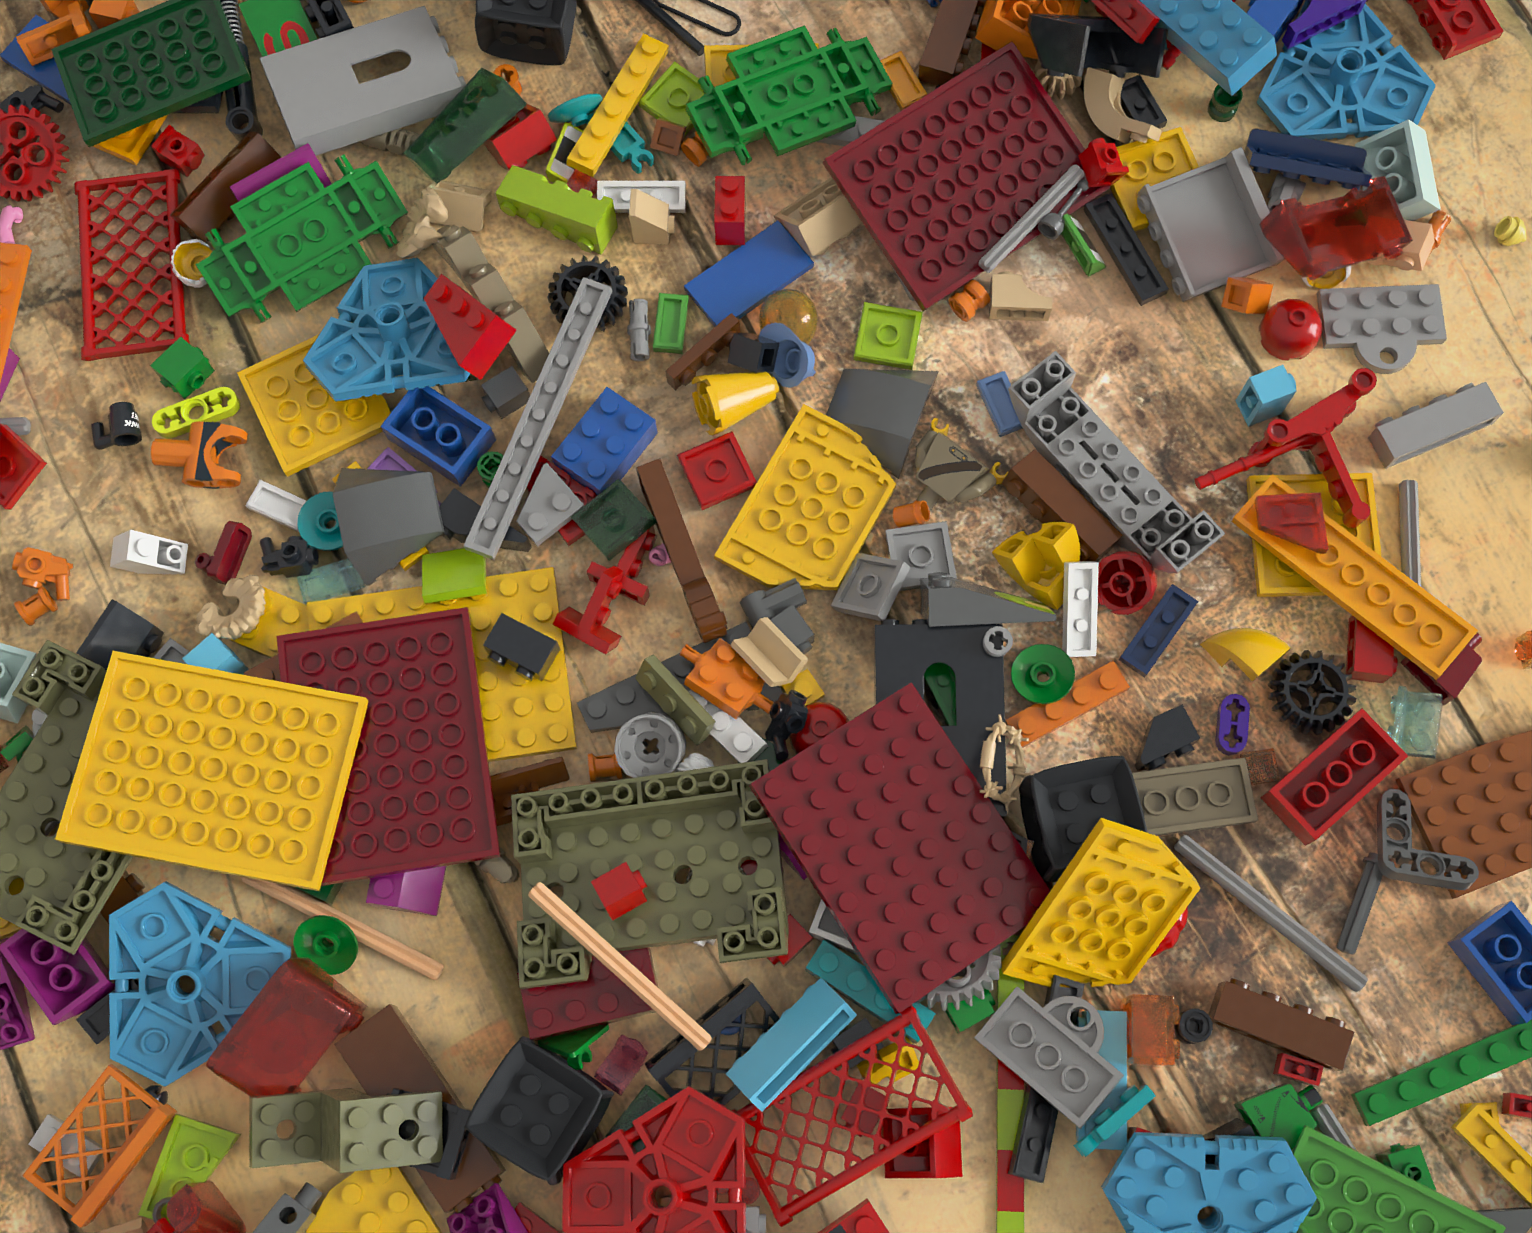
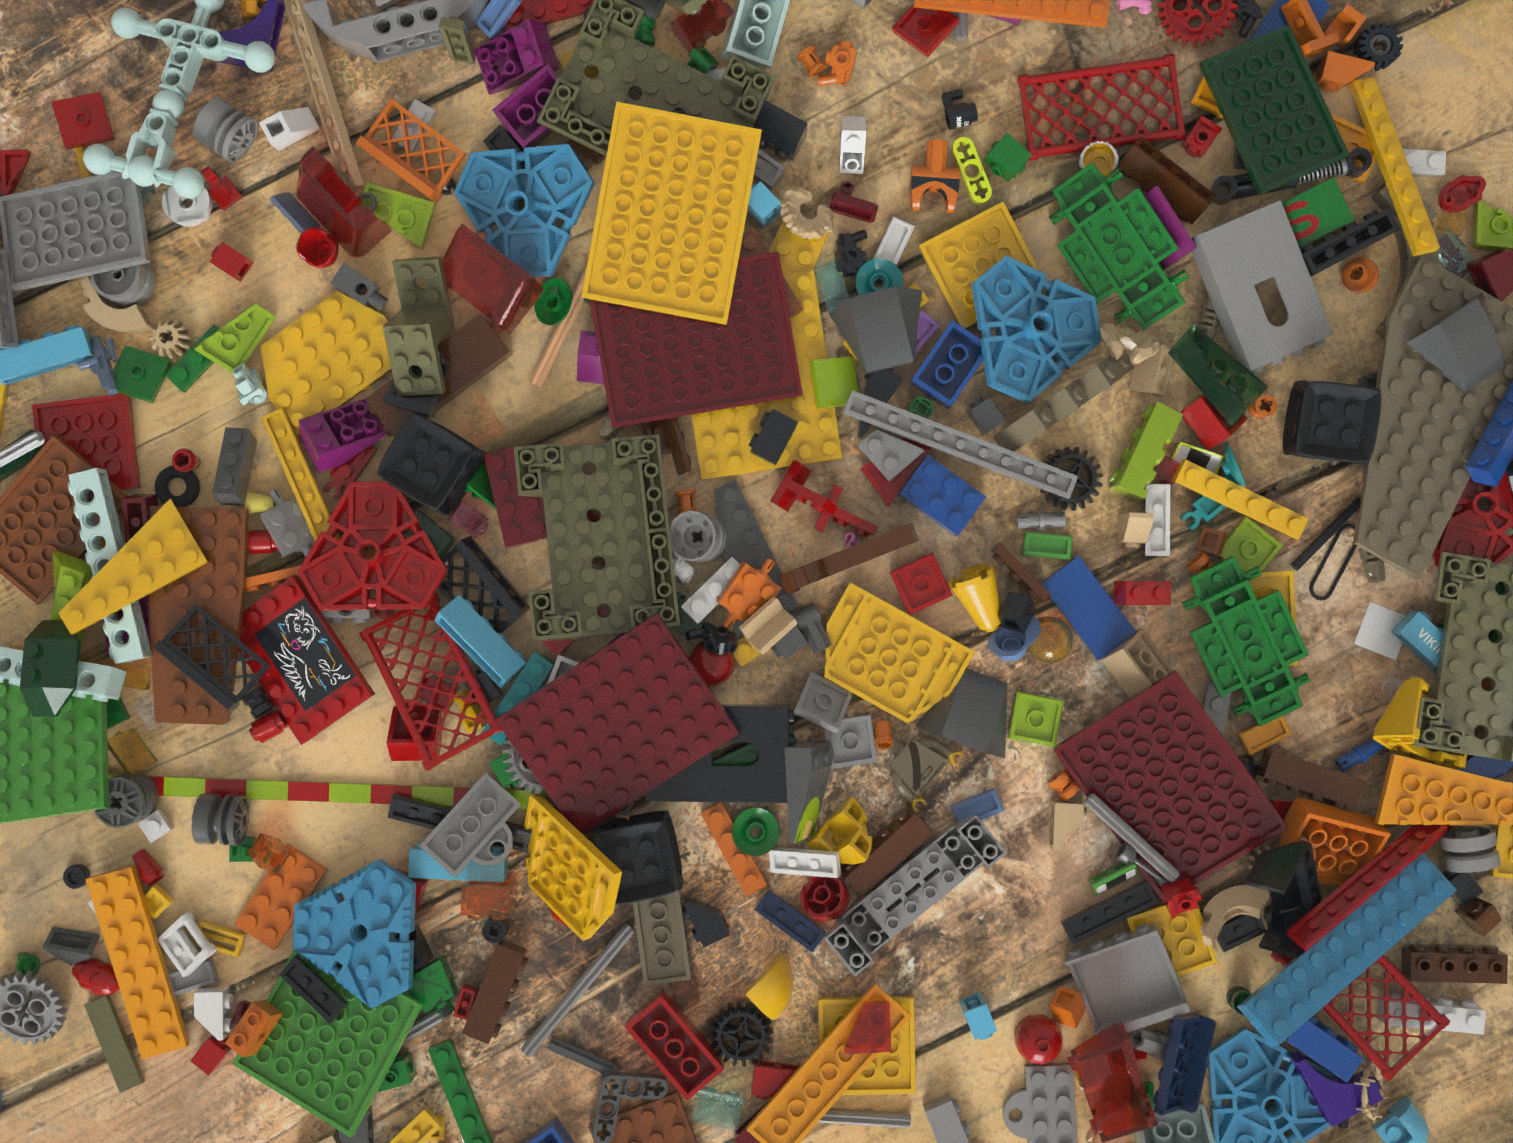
camera: 90 degrees right, 15 degrees up
red wedge [423,274,517,380] -> none
light nougat axle [528,882,711,1051] -> none
clear green plate [571,479,657,561] -> none
red brick [591,862,647,921] -> none
olive plate [635,654,716,745] -> none
tan piece [980,714,1031,811] -> none
light grey bush [983,626,1013,657] -> none
teal plate [1073,1085,1156,1157] -> none
red piece [1195,368,1377,529] -> none
dark purple beam [1215,694,1250,756] -> none

